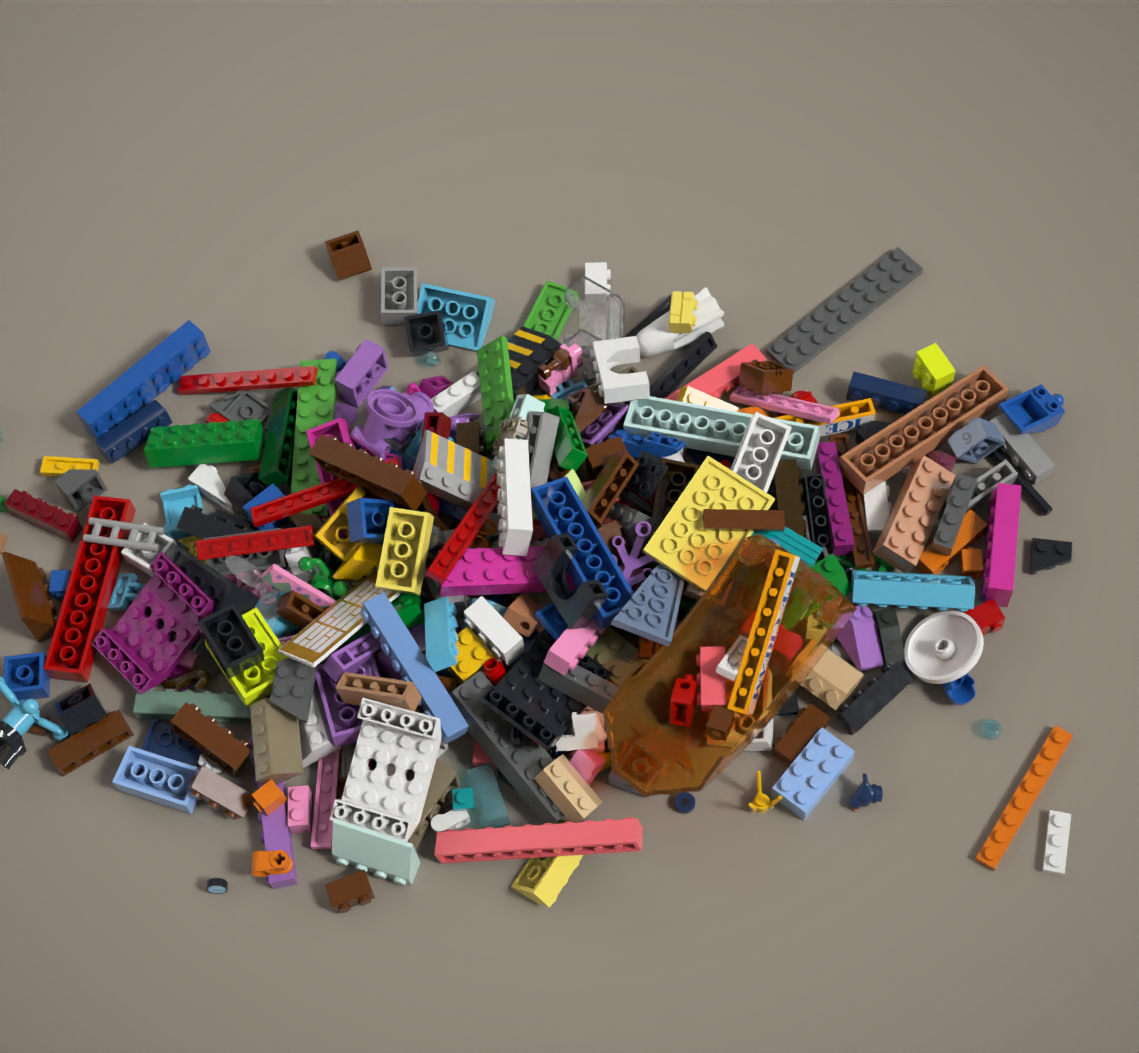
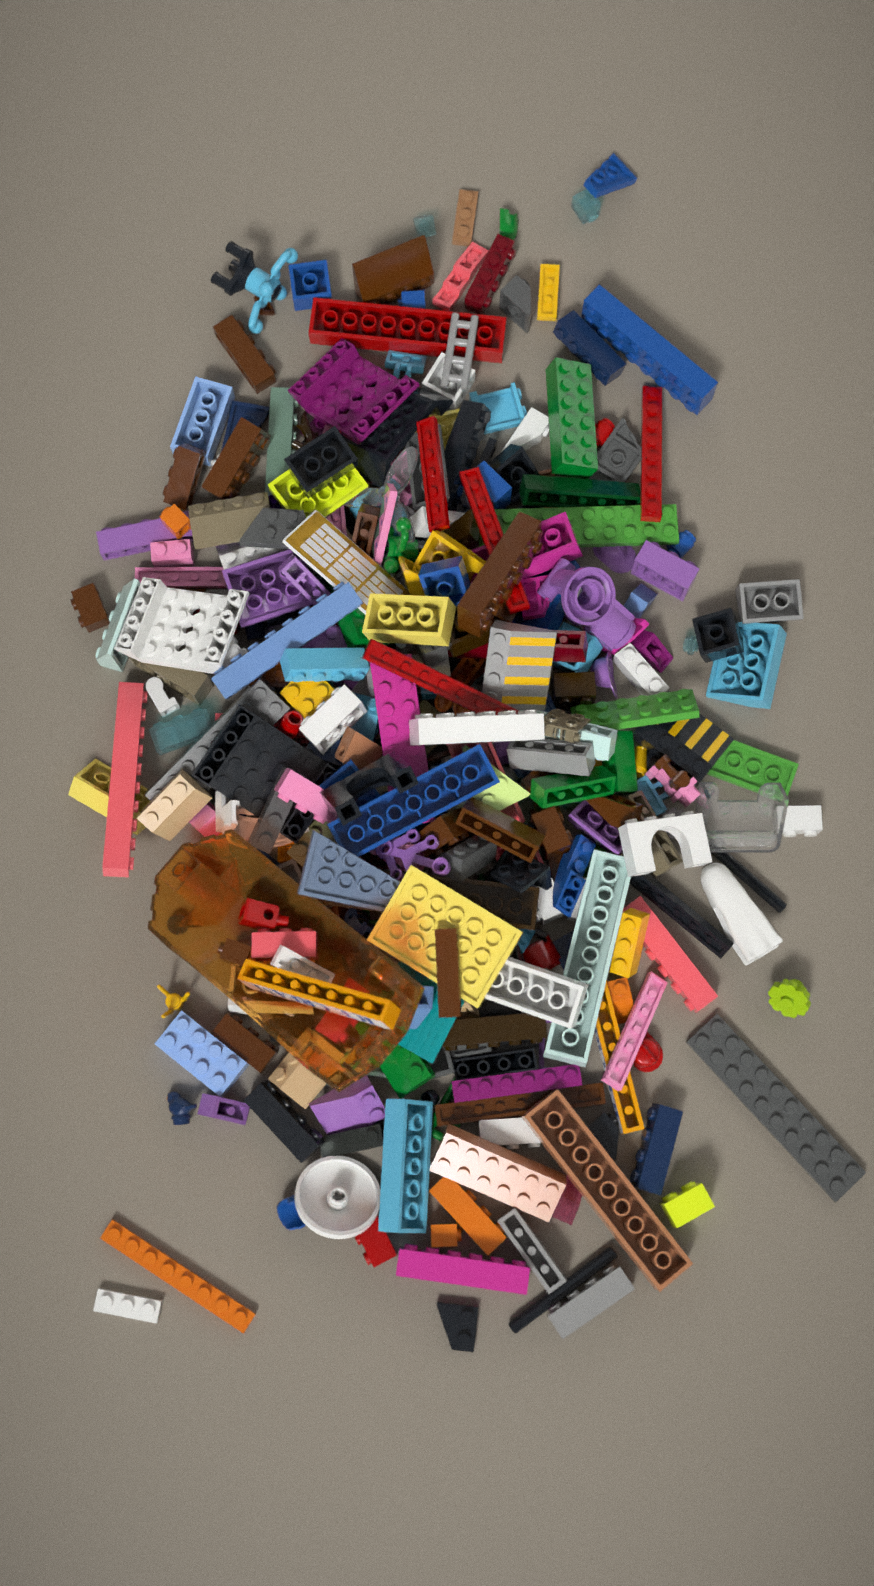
camera: 85 degrees right, 15 degrees up
black brick [55,683,107,735] -> none
black tile [206,878,228,894] -> none
orange piece [251,850,293,877] -> none
reddish brown slope [325,230,372,281] -> none
medium nougat brick [335,672,422,712] -> none
teal plate [452,787,475,811] -> none
light yellow brick [669,291,698,333] -> none
reddish brown brick [739,359,794,396] -> none
dark grey brick [931,473,978,557] -> none
sand blue brick [947,417,1006,464] -> none
clear light blue plate [981,719,1002,739] -> none
blue slope [998,384,1065,434] -> none
none -> medium lavender slope [197,1093,250,1125]
none -> coral slope [432,242,489,311]
none -> lime plant [768,979,811,1018]

